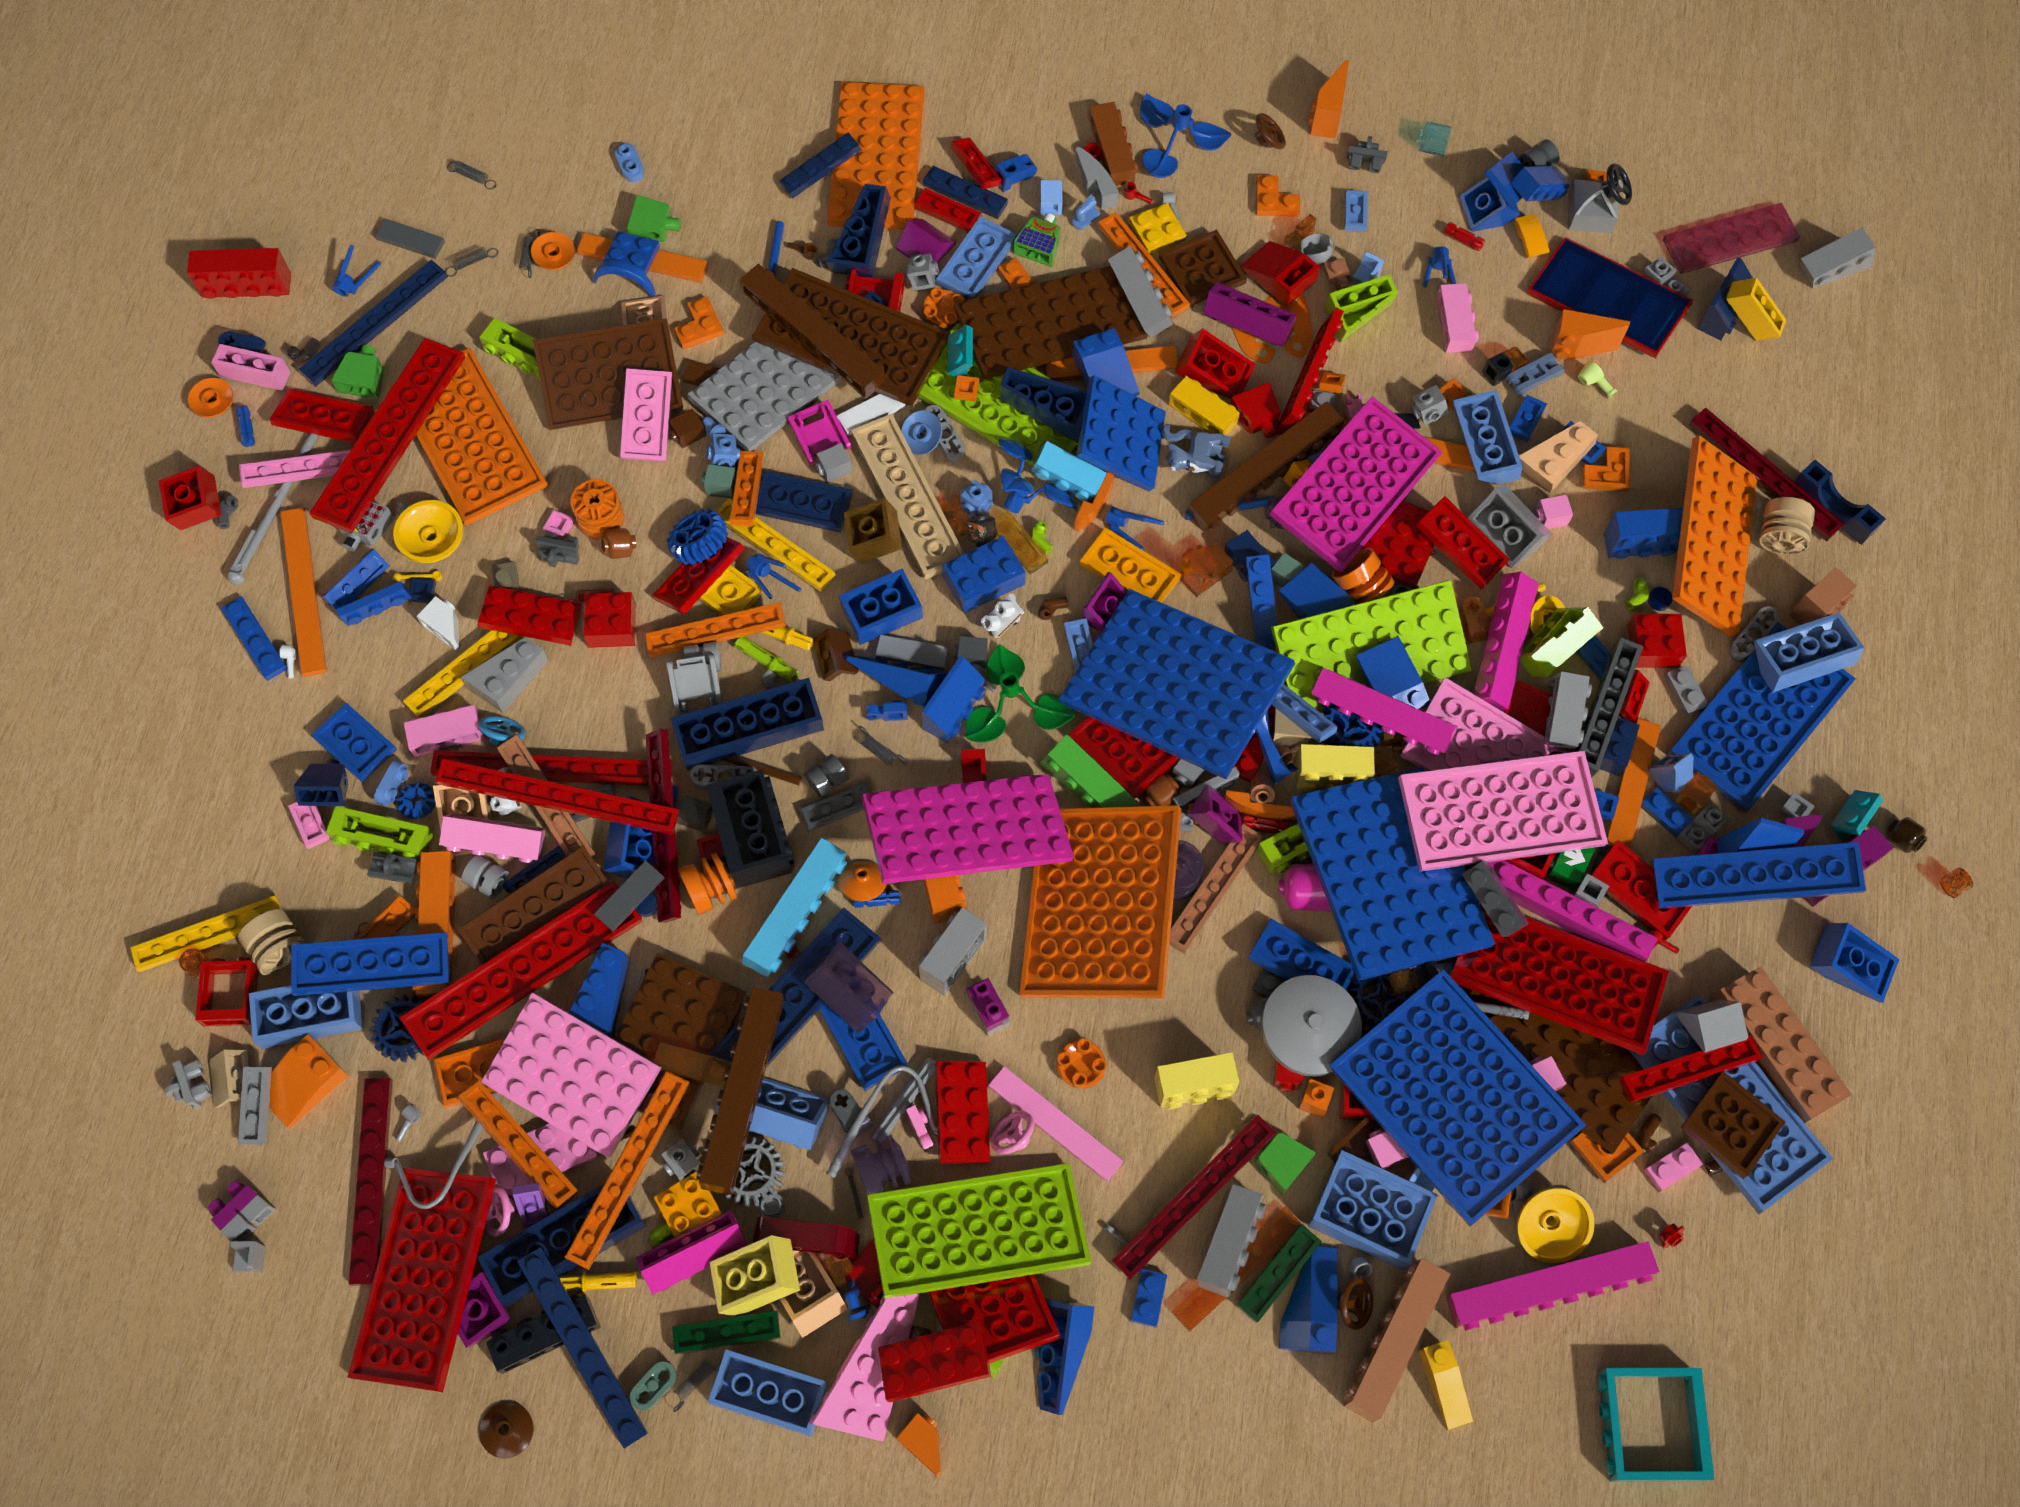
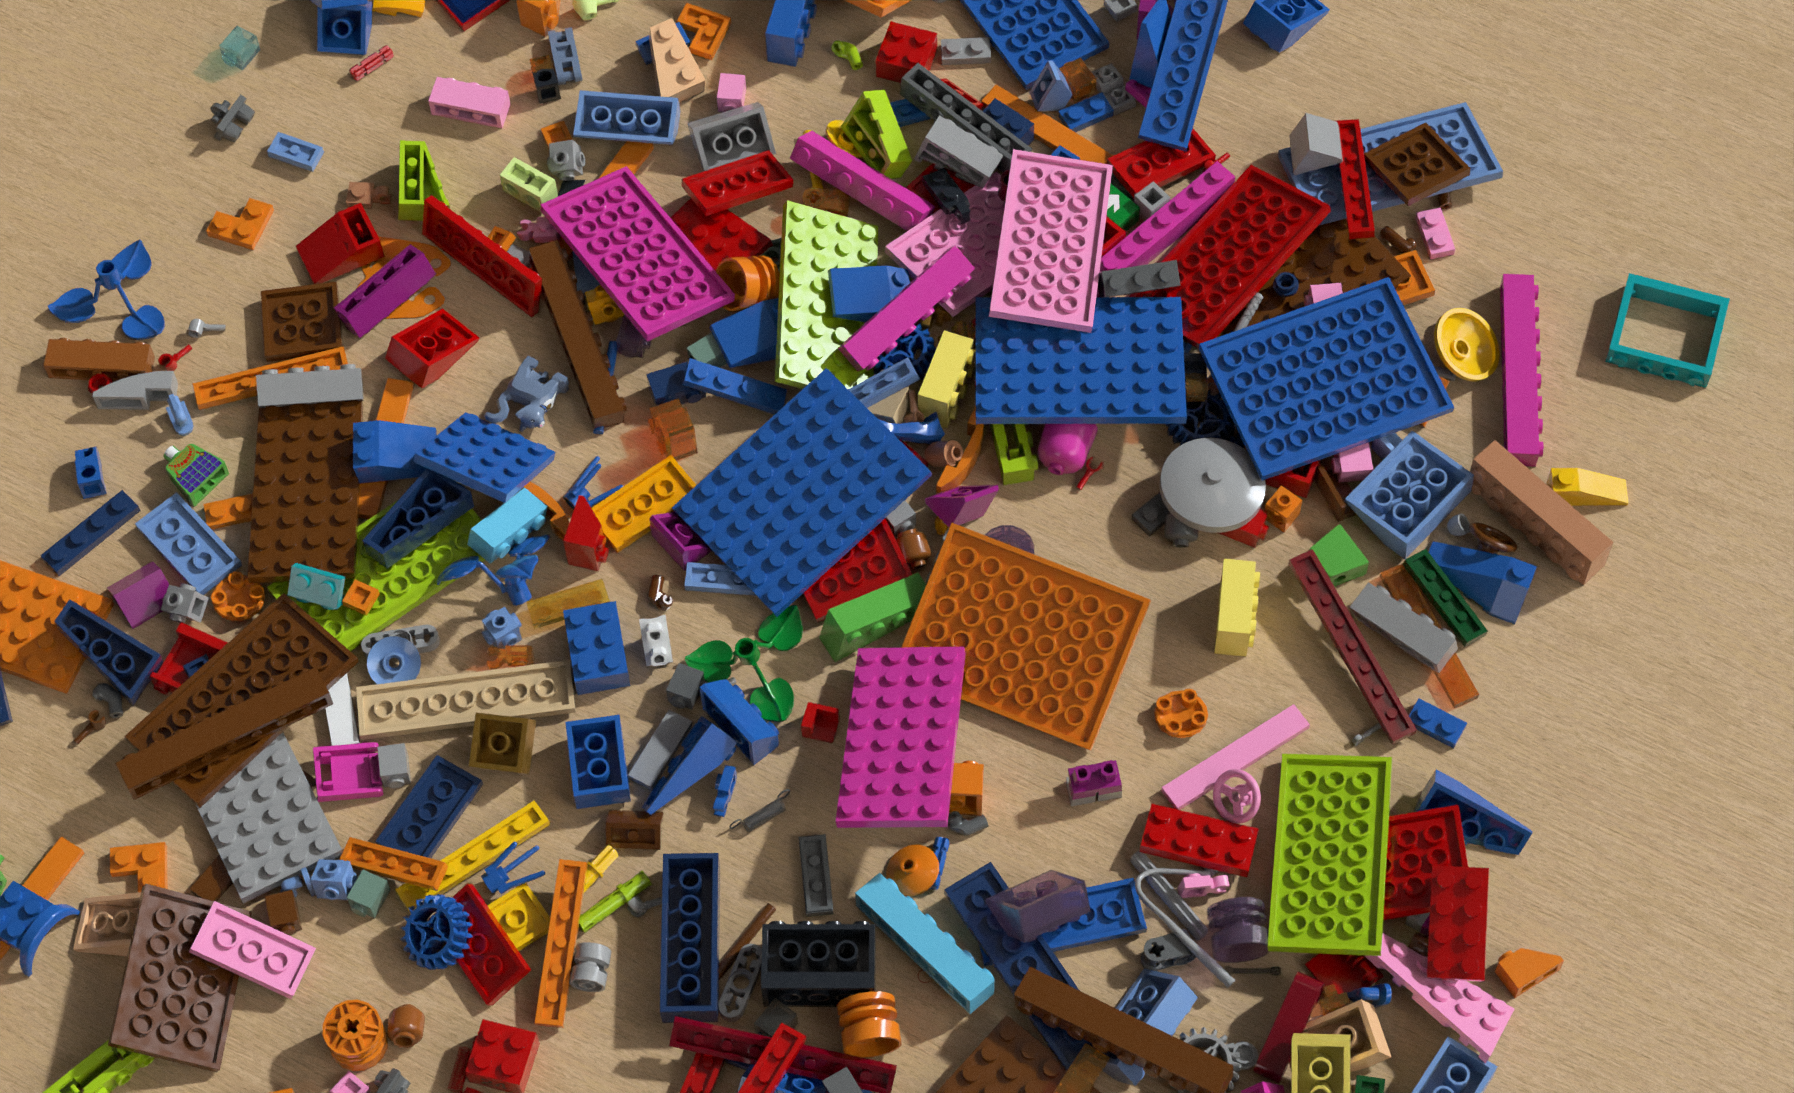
camera: 70 degrees left, 5 degrees down
light grey container [667,654,723,716] -> none
red plate [696,834,726,863] -> none
blue bar [768,221,784,276] -> none
dark grey wheel [804,754,849,798] -> none
red plate [915,188,981,232] -> none
light grey brick [918,907,987,997] -> none
red plate [950,137,1002,190] -> none
clear smoke head [966,511,997,547] -> none
lime arm [1031,521,1054,555] -> none
light blue panel [1040,180,1062,215] -> none
yellow plate [1129,203,1186,254] -> none
yellow brick [1168,376,1240,435] -> none
nougat plate [1169,824,1264,954] -> none
light grey tile [1171,767,1240,811] -> none
red torso [1230,382,1280,438] -> none
red axle [1242,815,1290,834] -> none
blue plate [1248,919,1355,990] -> none
reddish brown piece [1255,113,1286,150] -> none
clear orange plate [1284,214,1316,250] -> none
light grey hair [1300,233,1333,264] -> none
orange slope [1308,60,1349,139] -> none
light blue panel [1351,252,1385,284] -> none
blue plant [1423,246,1457,288] -> none
blue plate [1510,395,1547,442] -> none
clear blue tile [1647,587,1673,611] -> none
red plate [1659,1223,1685,1249] -> none
nougat brick [1711,966,1852,1123] -> none
none -> yellowish green brick [500,157,558,213]
none -> red slope [563,495,609,572]
none -> black hinge [922,168,971,224]
none -> dark grey arm [948,811,989,836]
none -> red hand [1076,457,1104,490]
none -> dark blue plate [1273,272,1299,297]

